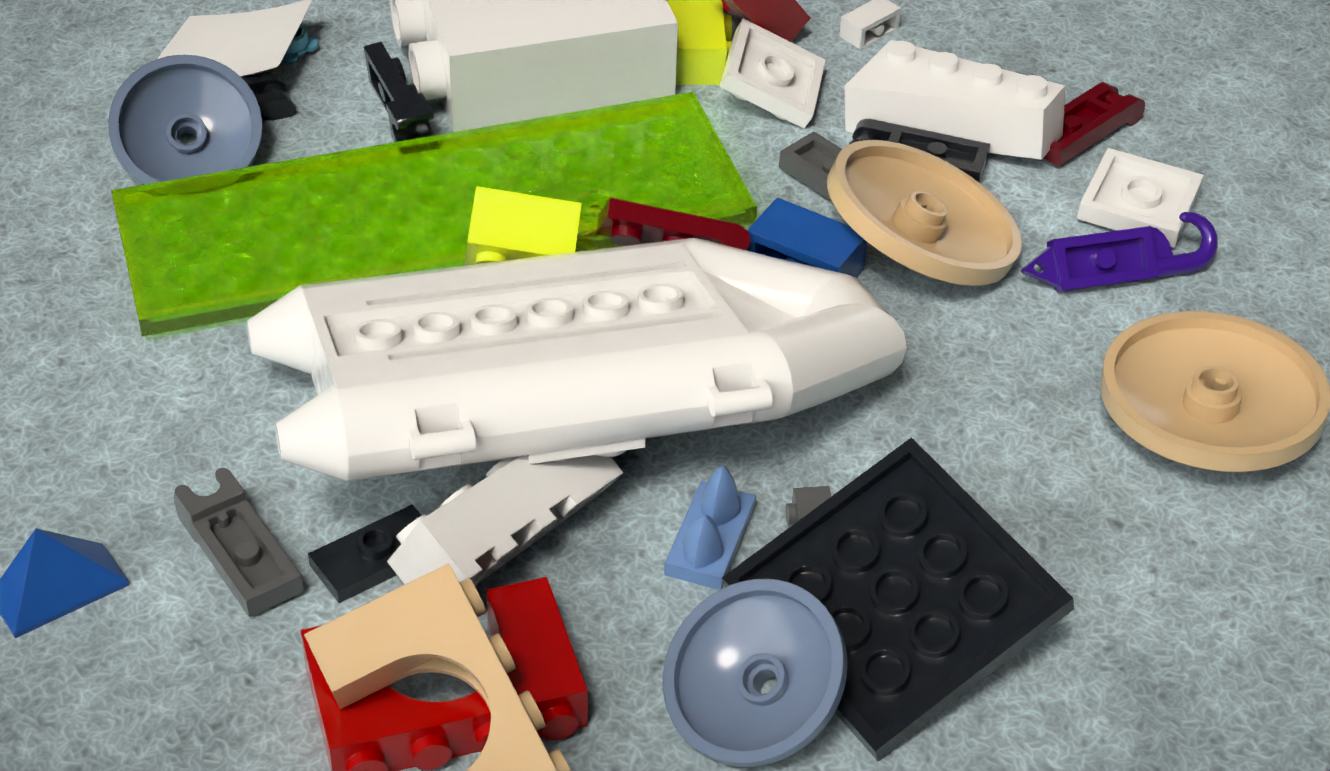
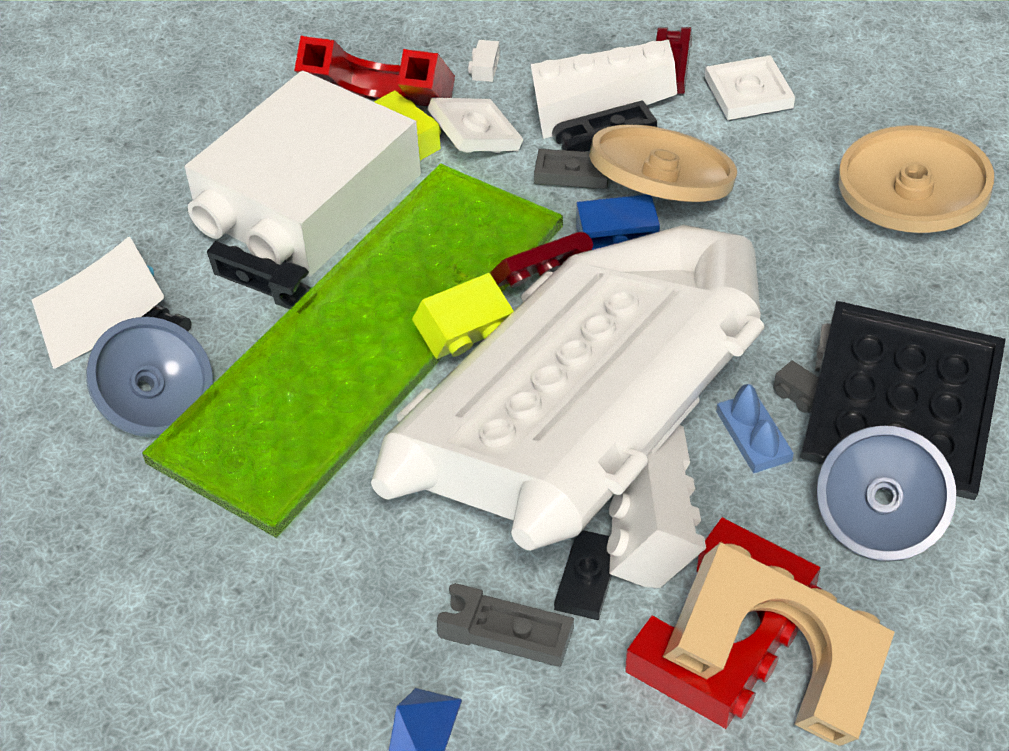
camera: 35 degrees left, 5 degrees up
dark purple plate [1021,212,1218,292] -> none

